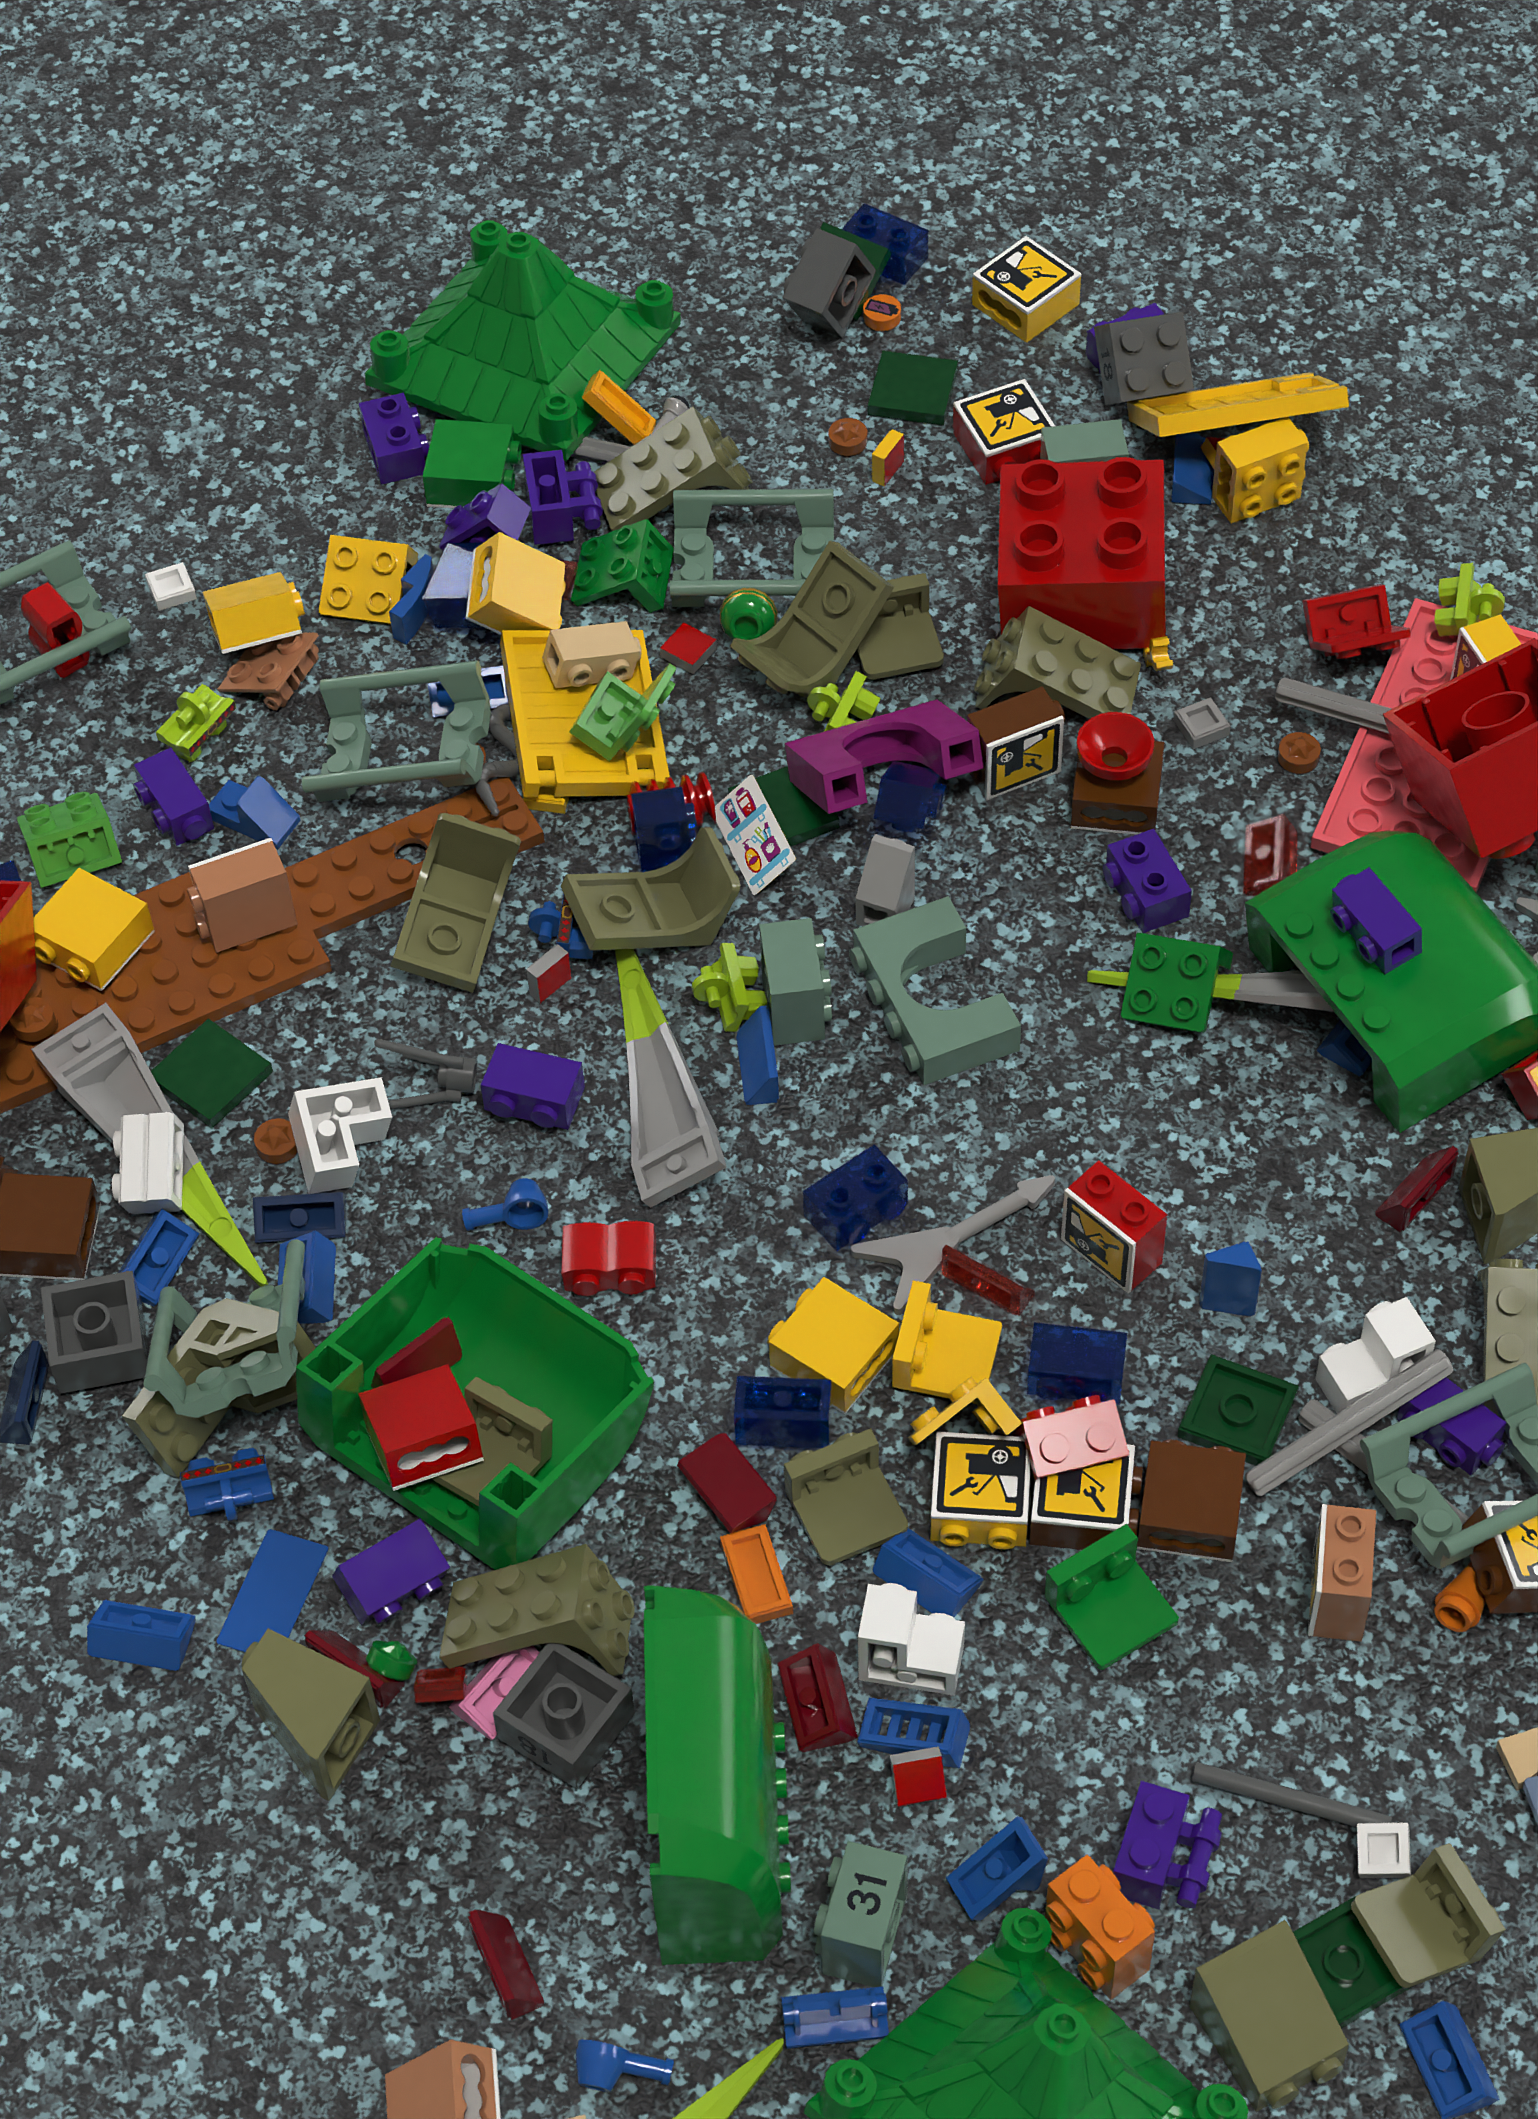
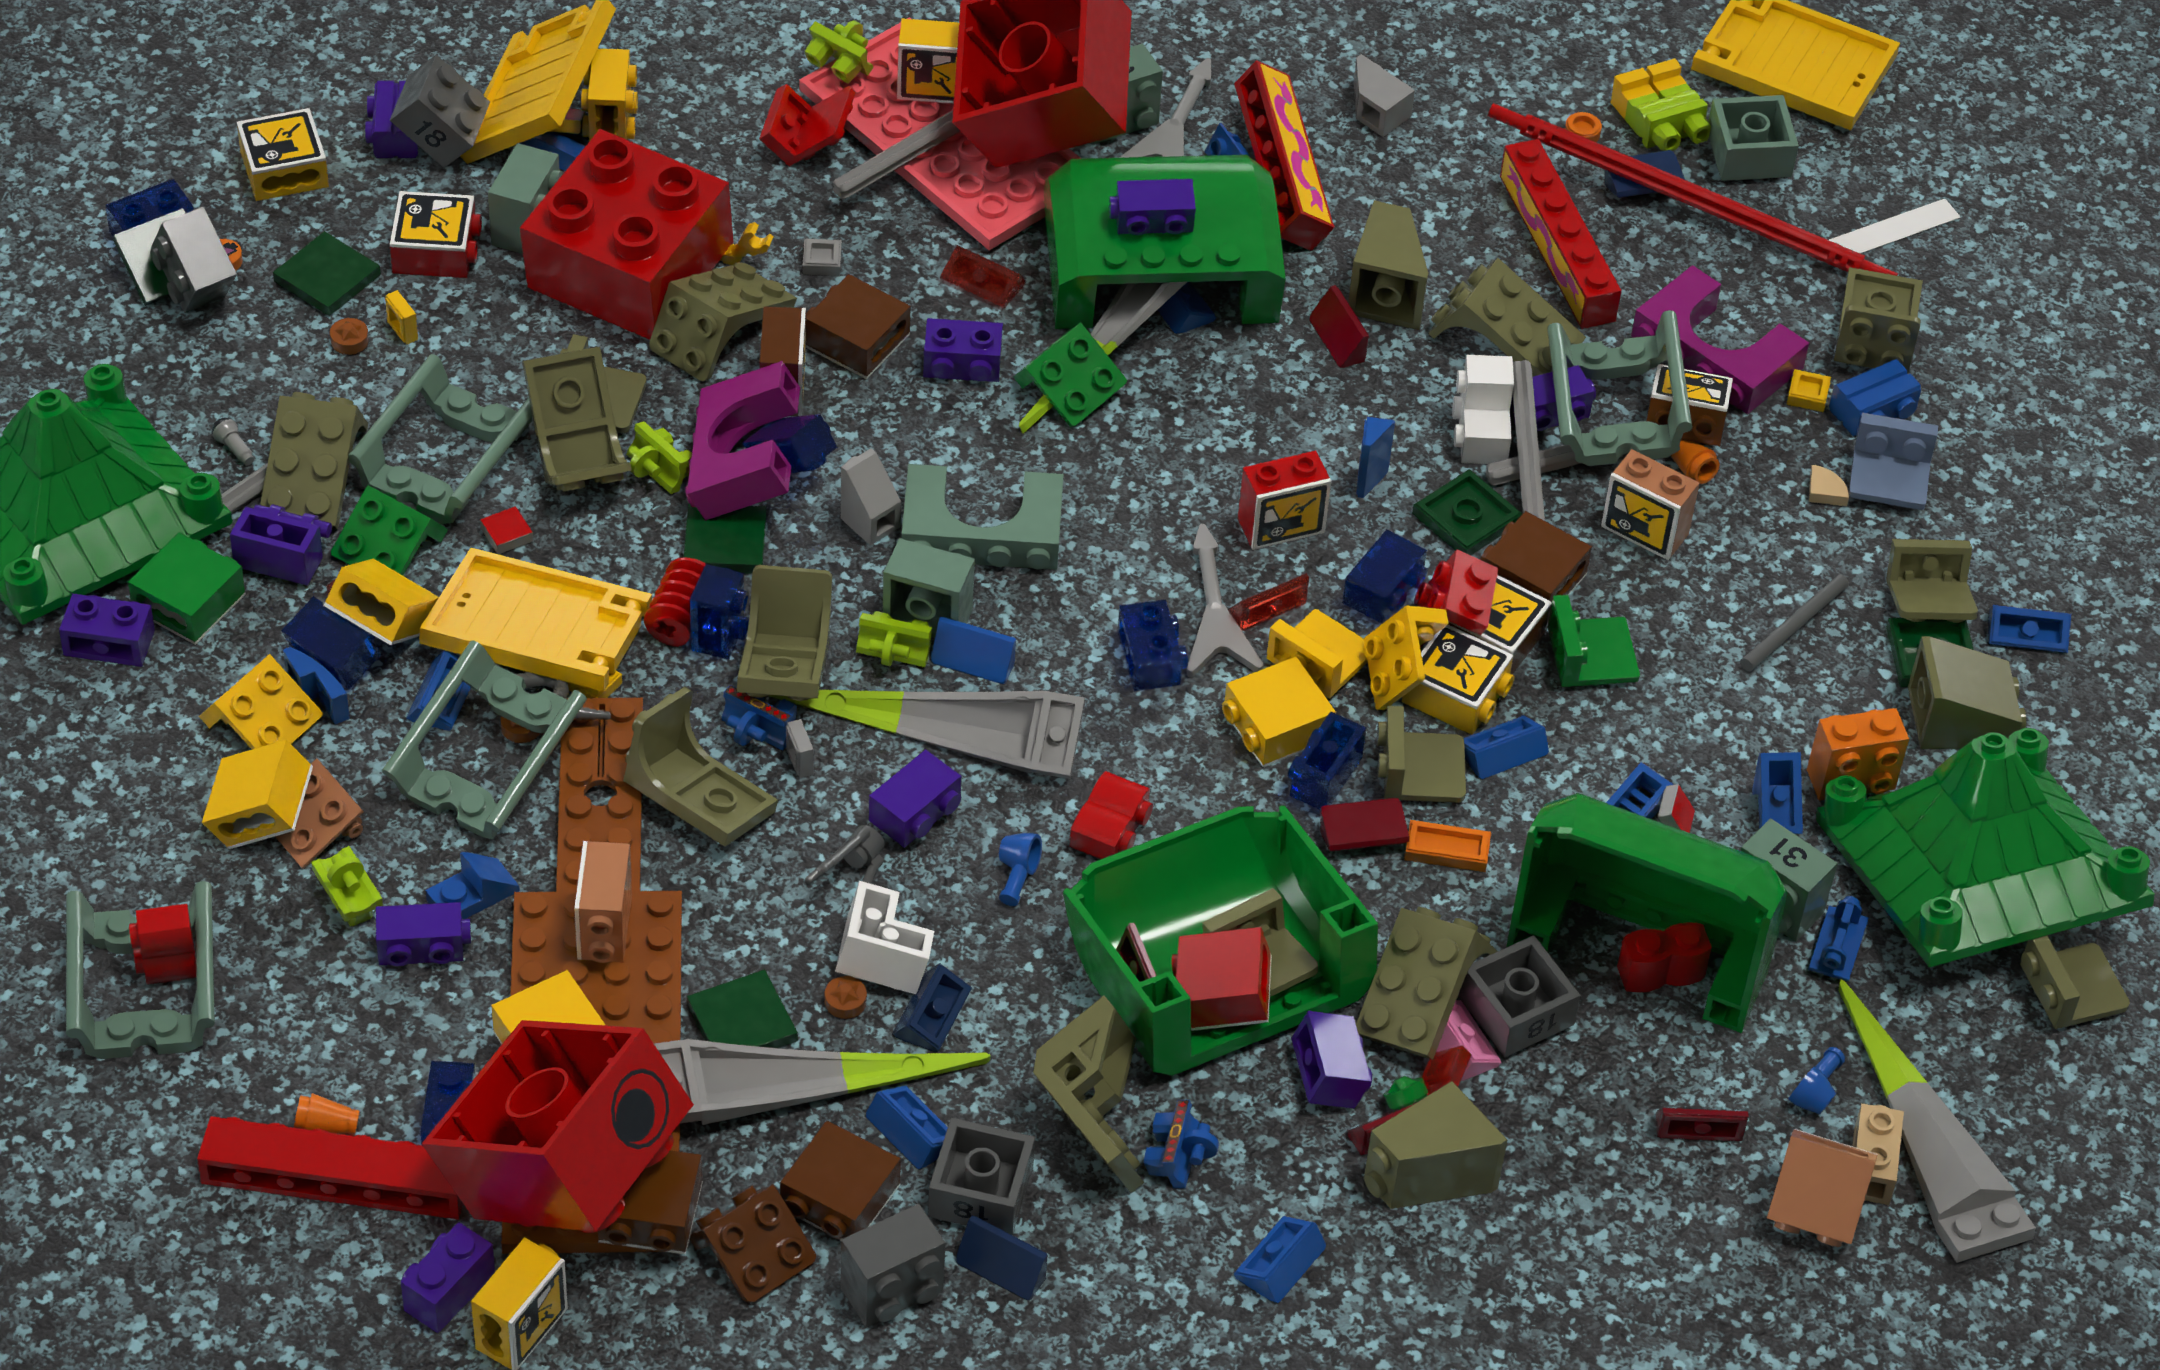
camera: 70 degrees left, 5 degrees down
bright green bracket [17,792,122,888] -> none
white brick [112,1112,184,1214] -> none
sand green piece [143,1239,306,1418] -> none
white tile [145,562,197,611] -> none
blue sticker [216,1529,328,1652] -> none
blue slope [278,1230,336,1324] -> none
dark purple brick [439,483,531,571] -> none
tan brick [542,621,641,688] -> none
bright green bracket [569,663,677,761] -> none
light orange tile [582,370,657,445] -> none
sticker [715,775,796,895] -> none
green piece [720,588,777,640] -> none
white brick [858,1583,965,1696] -> none
red piece [1077,712,1154,780] -> none
dark purple brick [1113,1781,1222,1910] -> none
dark orange tile [1278,732,1321,774] -> none
white plate [1357,1823,1411,1878] -> none

